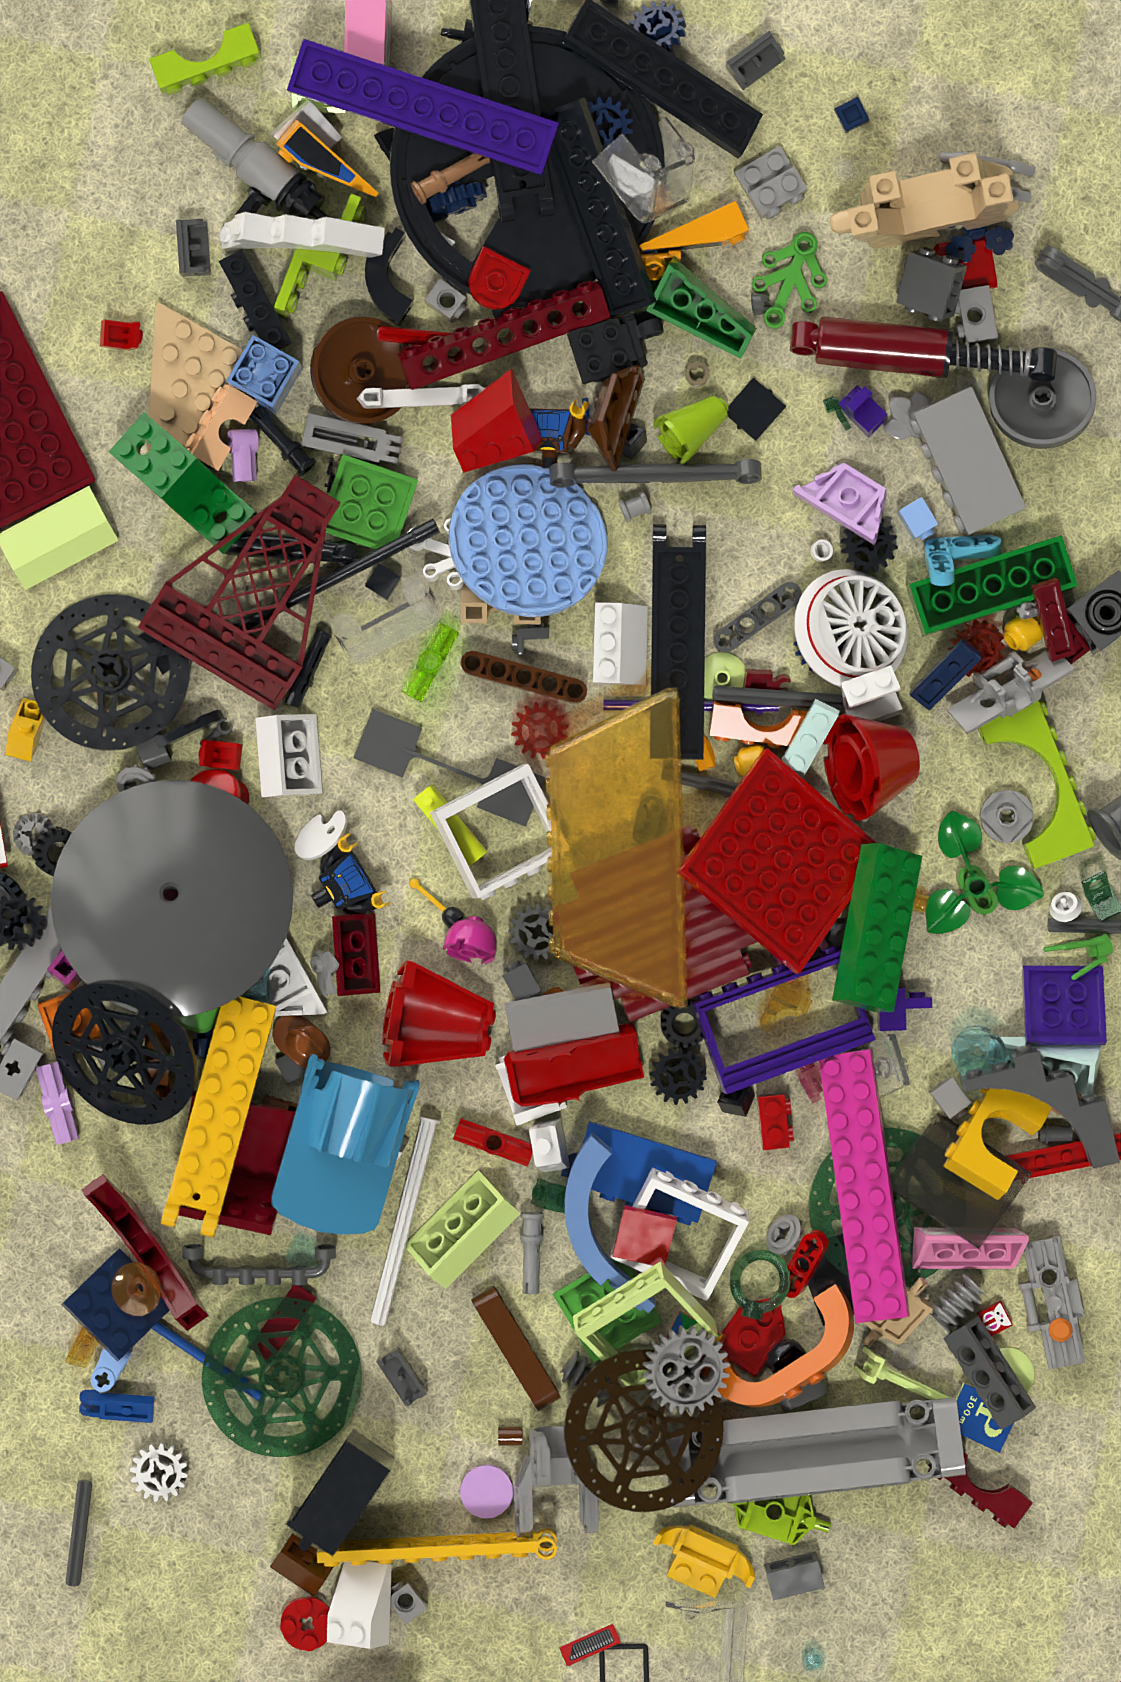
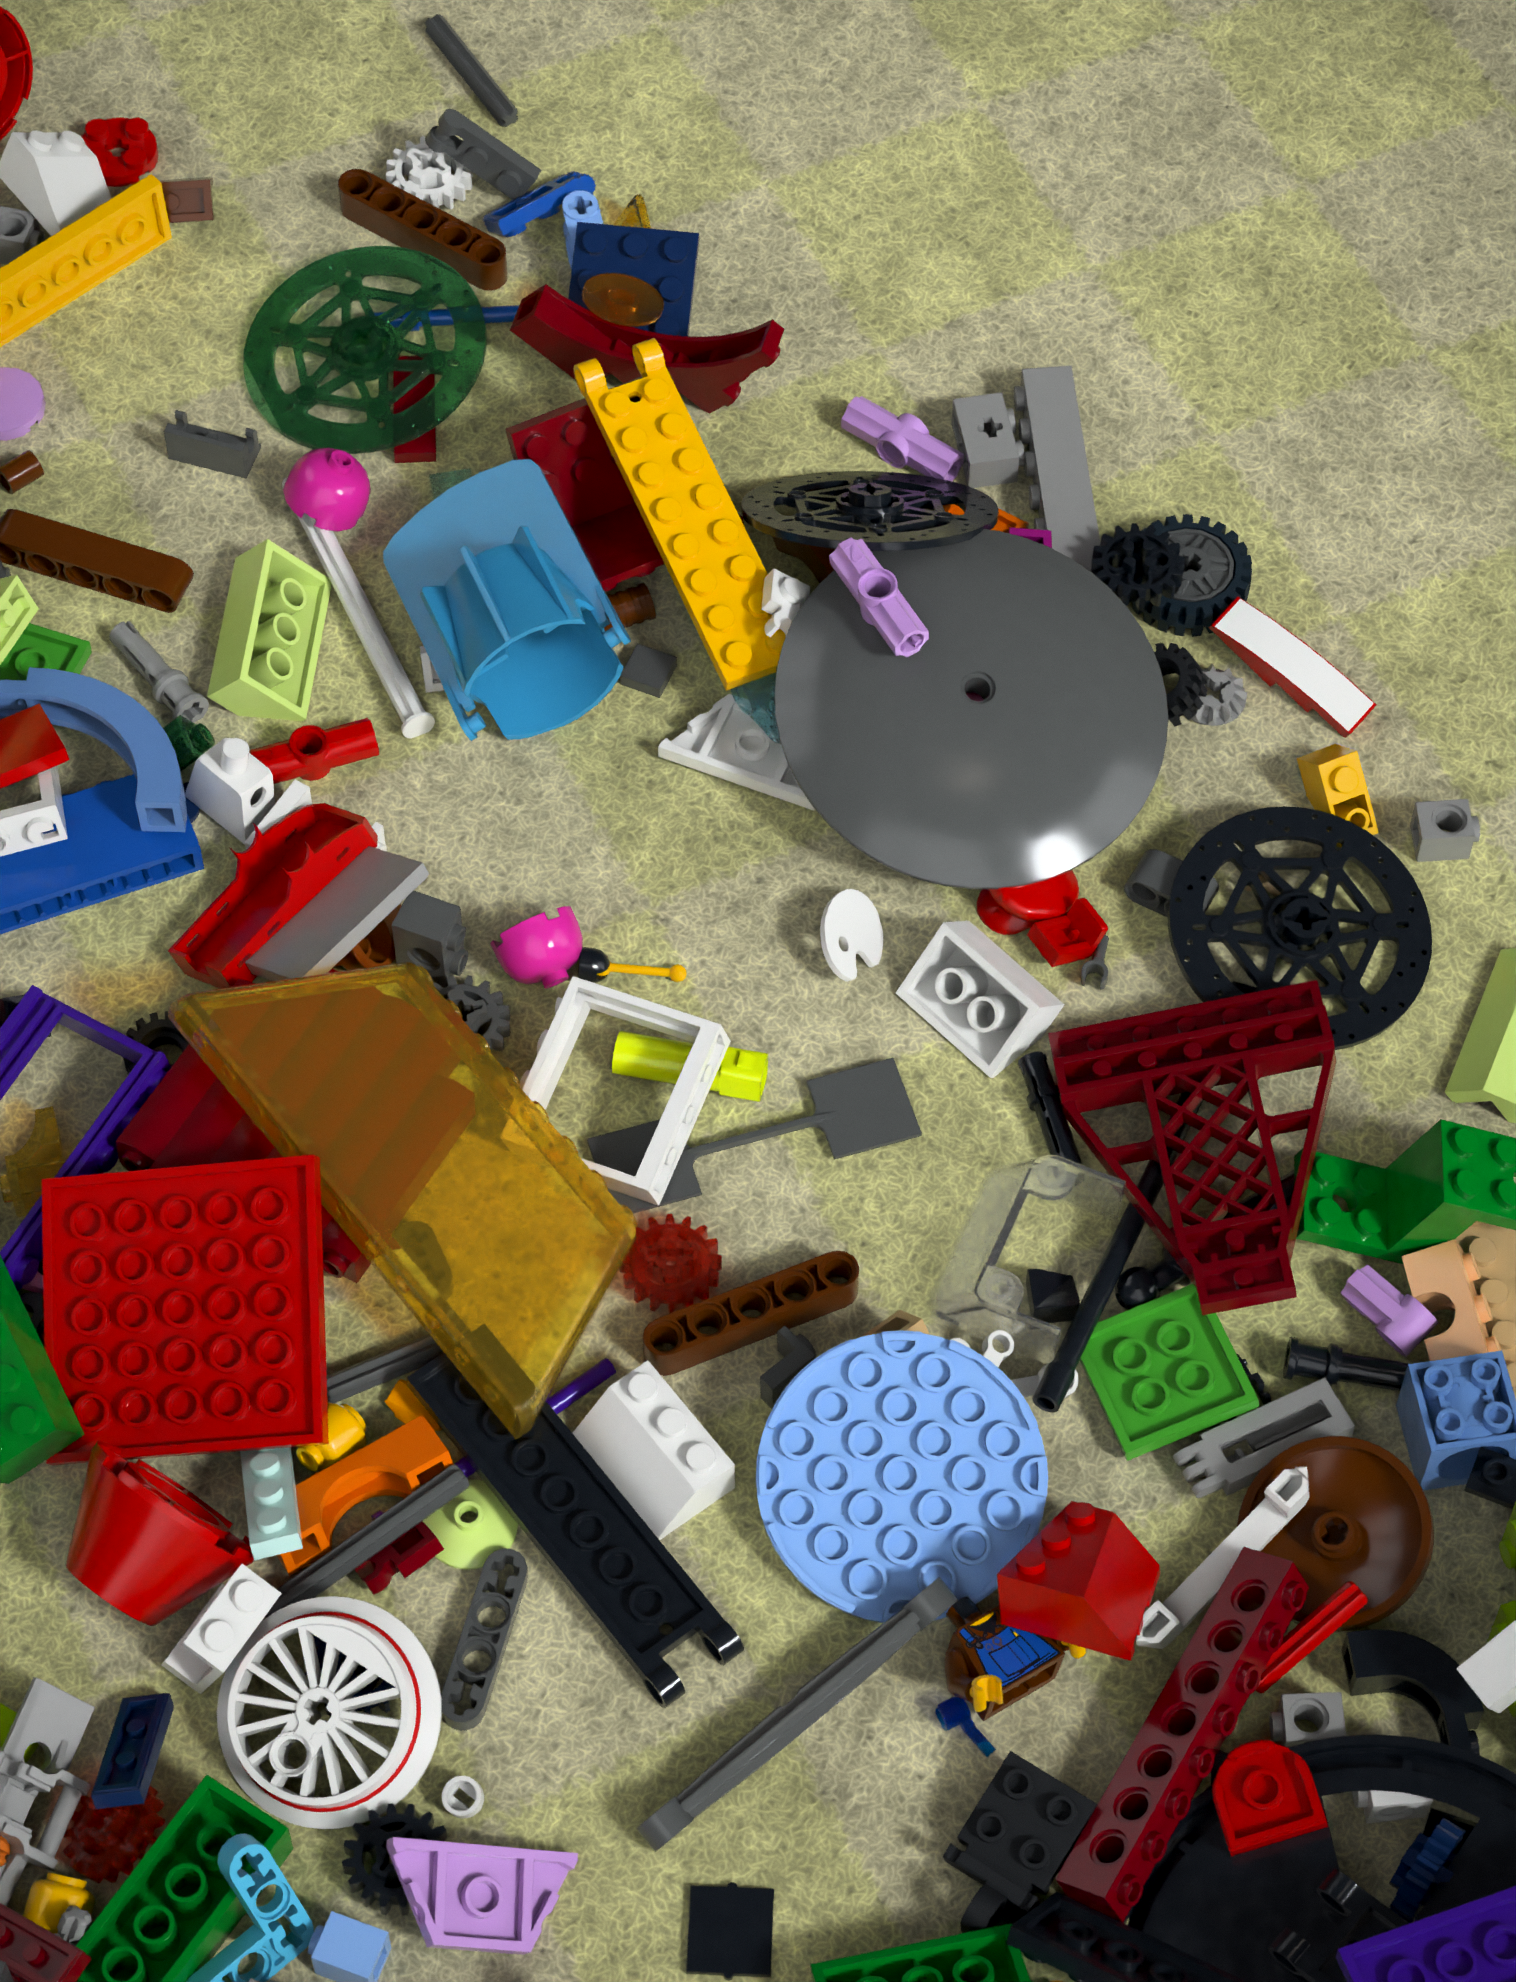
camera: 140 degrees right, 30 degrees down
light grey gear [116,764,156,792] -> none
black tile [155,709,224,749] -> none
dark grey bar [182,1244,336,1285] -> none
dark orange piece [272,1015,331,1069] -> none
black container [285,1429,395,1557] -> none
light grey plate [310,950,339,997] -> none
torso [311,833,390,914] -> none
dark red slope [332,913,381,996] -> none
red cone [382,960,496,1067] -> none
clear neon green piece [401,622,460,703] -> none
medium nougat pin [411,153,490,204] -> none
reddish brown wedge [587,365,645,472] -> none
light grey bush [619,492,652,523] -> none
black slope [622,423,647,460] -> none
black gear [649,1047,707,1105] -> none
lime cone [653,396,729,464] -> none
dark tan bush [685,362,709,387] -> none
none -> dark pink cylinder [283,447,371,531]
none -> reddish brown beam [338,169,508,291]
none -> dark grey plate [425,109,541,200]
none -> white plate [761,569,810,637]
none -> lavender piece [829,537,929,658]

